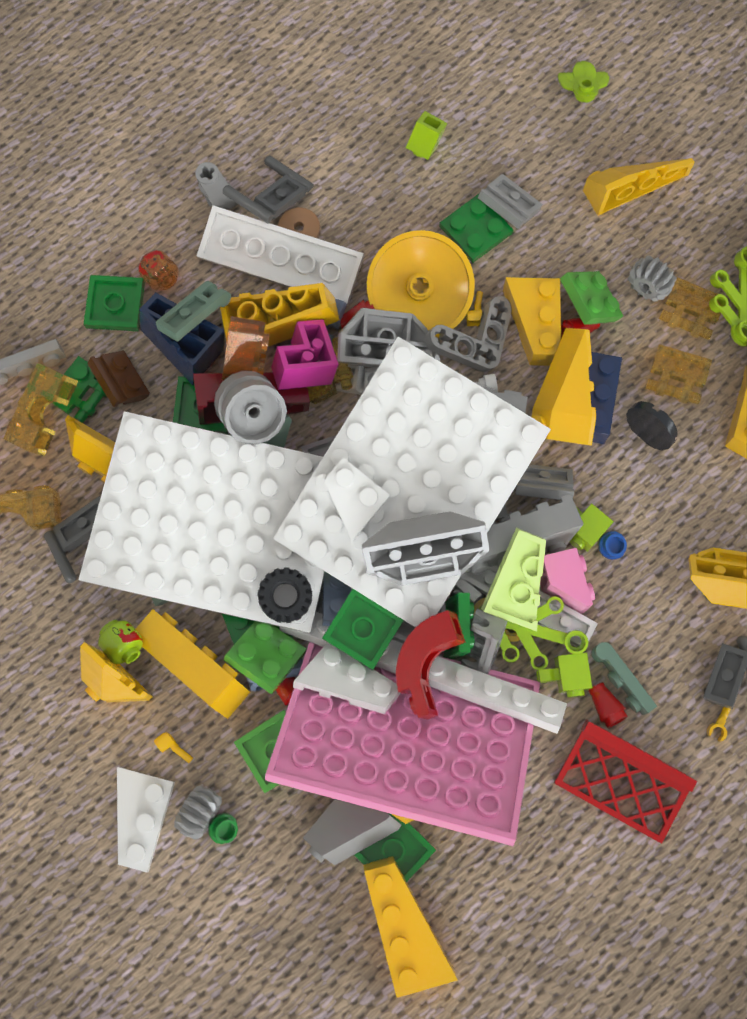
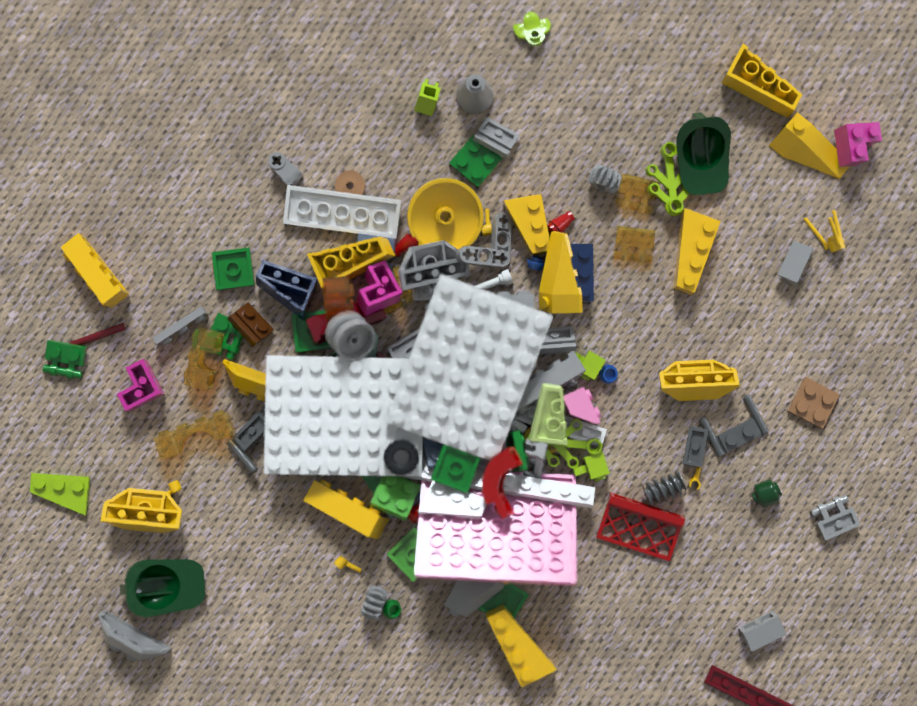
camera: 15 degrees left, 10 degrees up
yellow wedge [80,642,153,702] -> none
lime head [98,620,143,664] -> none
white wing [117,767,175,872] -> none
clear orange head [138,250,179,291] -> none
sand green plate [156,281,231,342] -> none
dark grey plate [223,156,314,224] -> none
white wing [324,457,390,540] -> none
light grey wedge [362,511,489,586] -> none
bright green plate [560,271,623,325] -> none
yellow wedge [583,158,695,216] -> none
red cone [588,682,628,728] -> none
sand green plate [591,642,658,715] -> none
black tile [626,401,678,450] -> none
none -> light grey cone [456,74,494,114]
none -> blue plate [527,255,545,271]
none -> dark grey piece [642,471,686,507]

